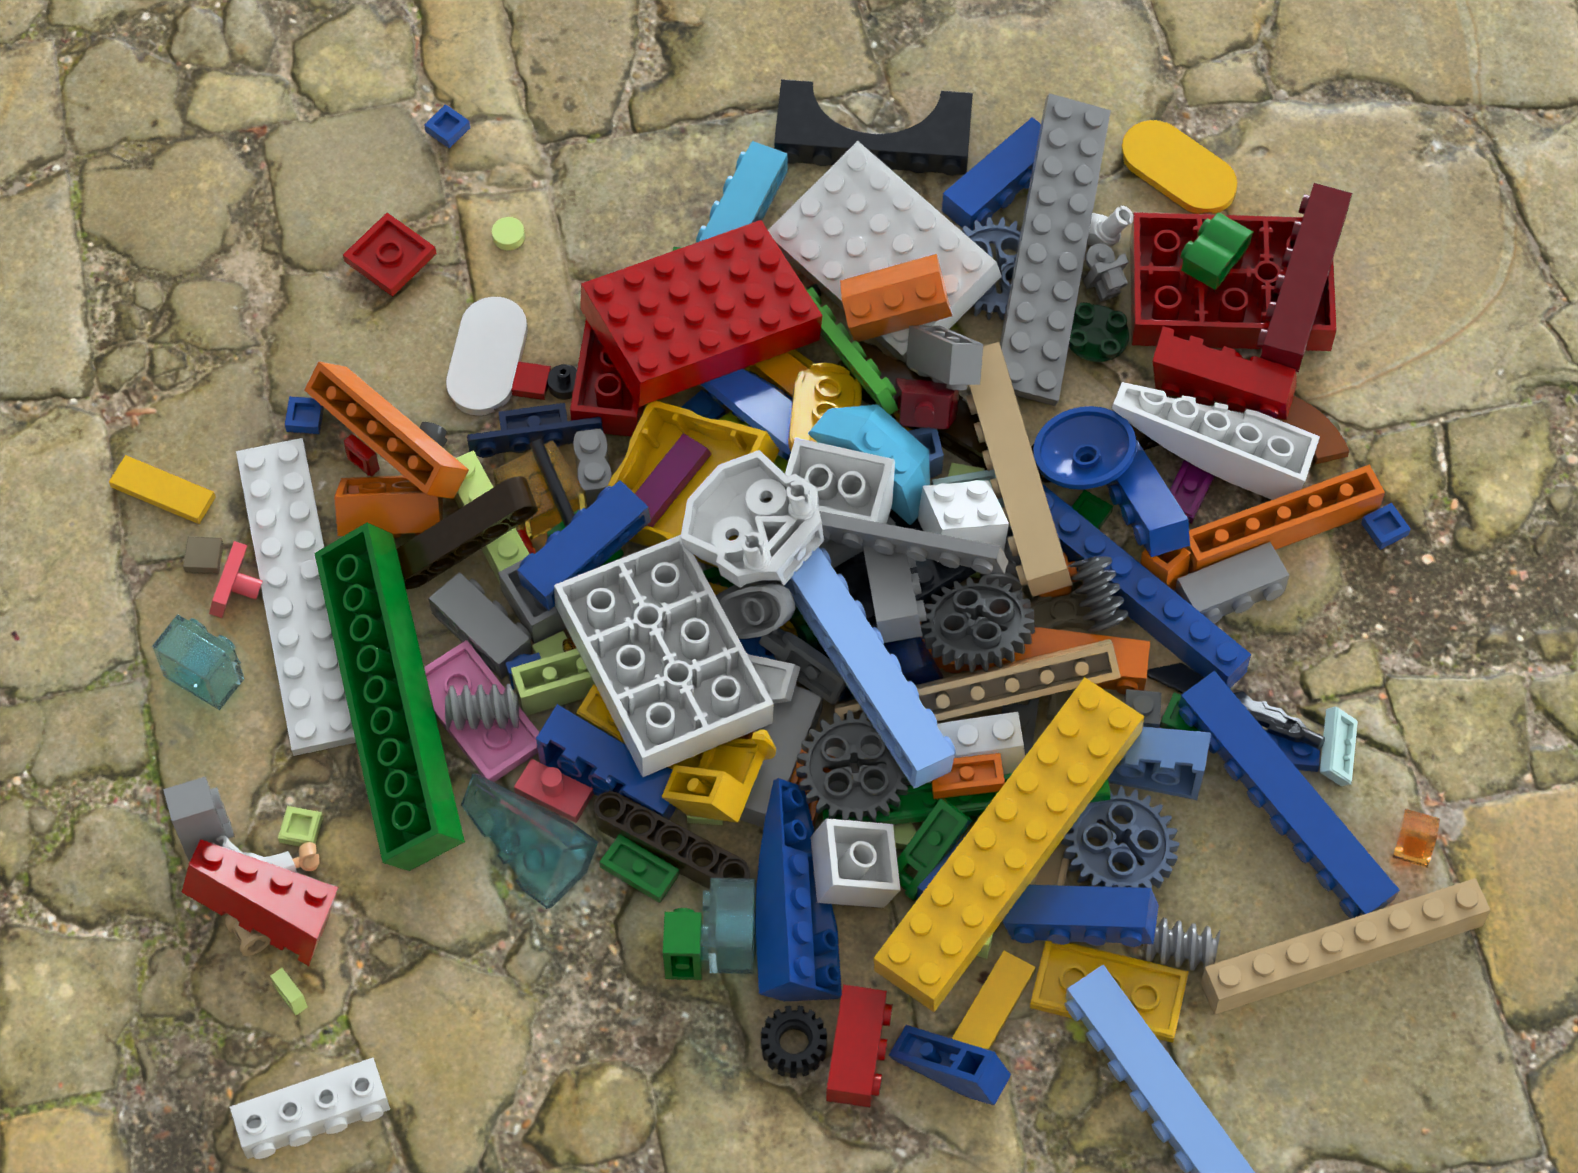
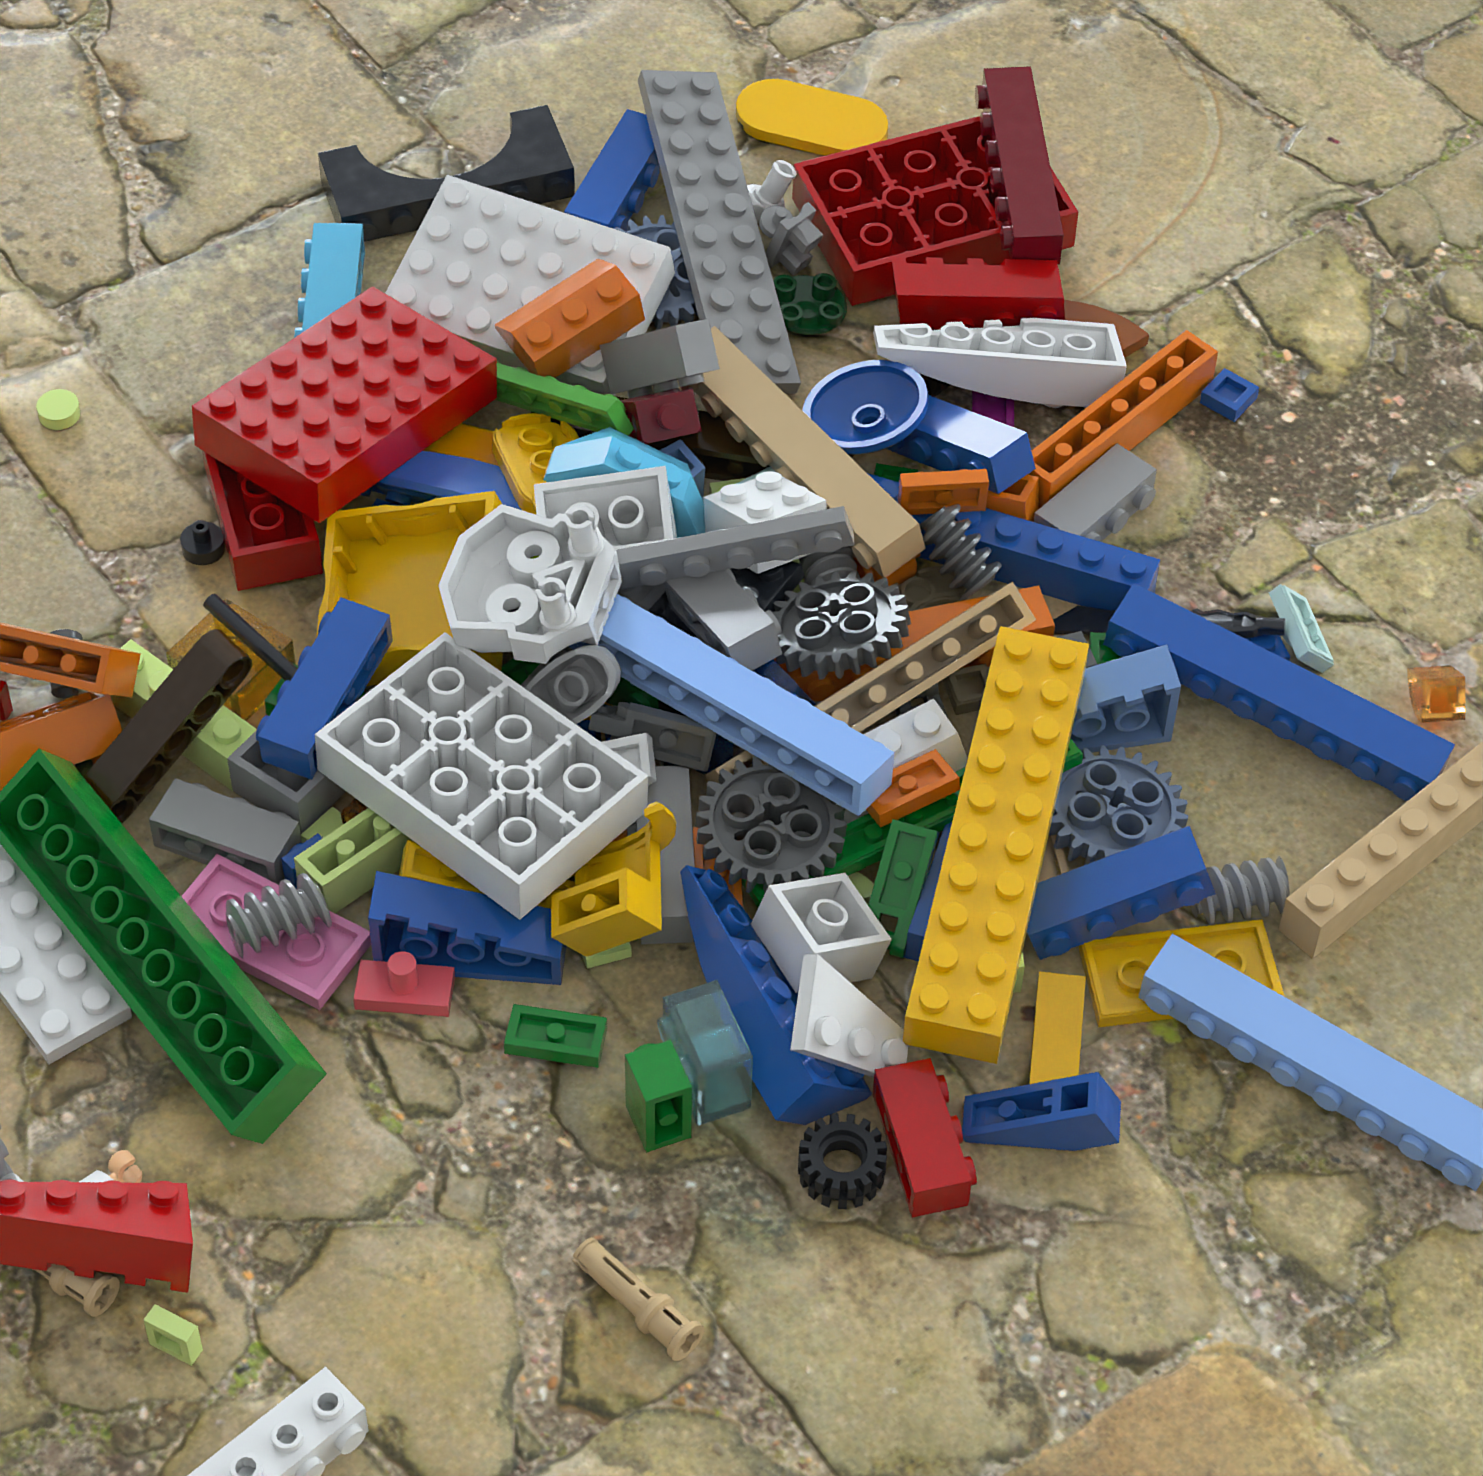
camera: 25 degrees left, 10 degrees down
yellowish green tile [278,806,323,847] -> none
white tile [446,297,528,415] -> none
clear light blue wedge [461,773,598,909] -> none
dark blue bracket [467,403,603,458] -> none
red tile [511,361,551,400] -> none
light grey brick [573,429,612,509] -> none
dark brown beam [594,791,750,900] -> none
magenta tile [635,433,711,527] -> none
green brick [1180,213,1253,290] -> none
none -> tan pin [572,1237,704,1361]
none -> white wing [790,954,909,1077]
none -> orange plate [898,469,989,515]

